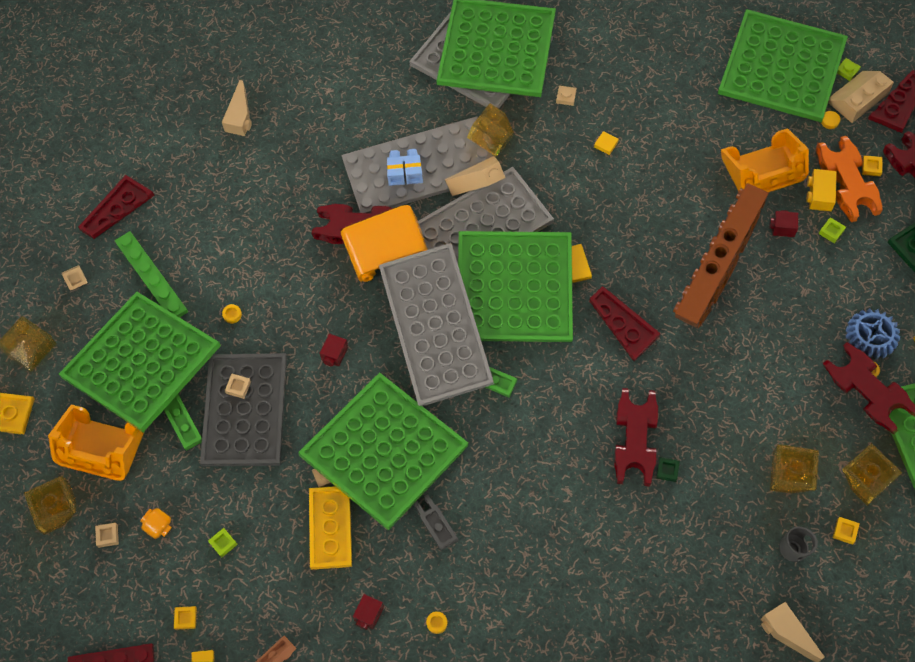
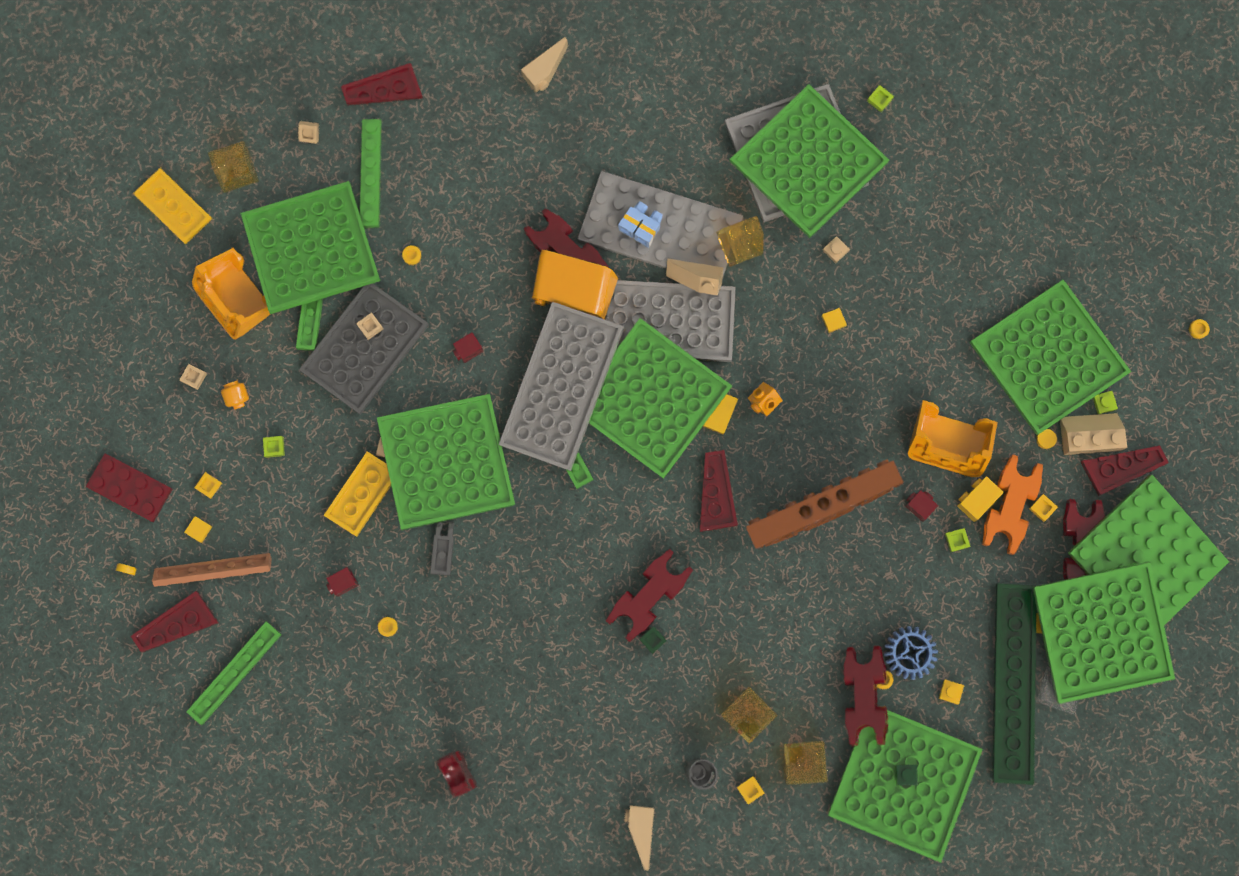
camera: 35 degrees right, 15 degrees up
clear yellow slope [24,476,76,535] -> none
none -> light orange brick [748,382,783,416]

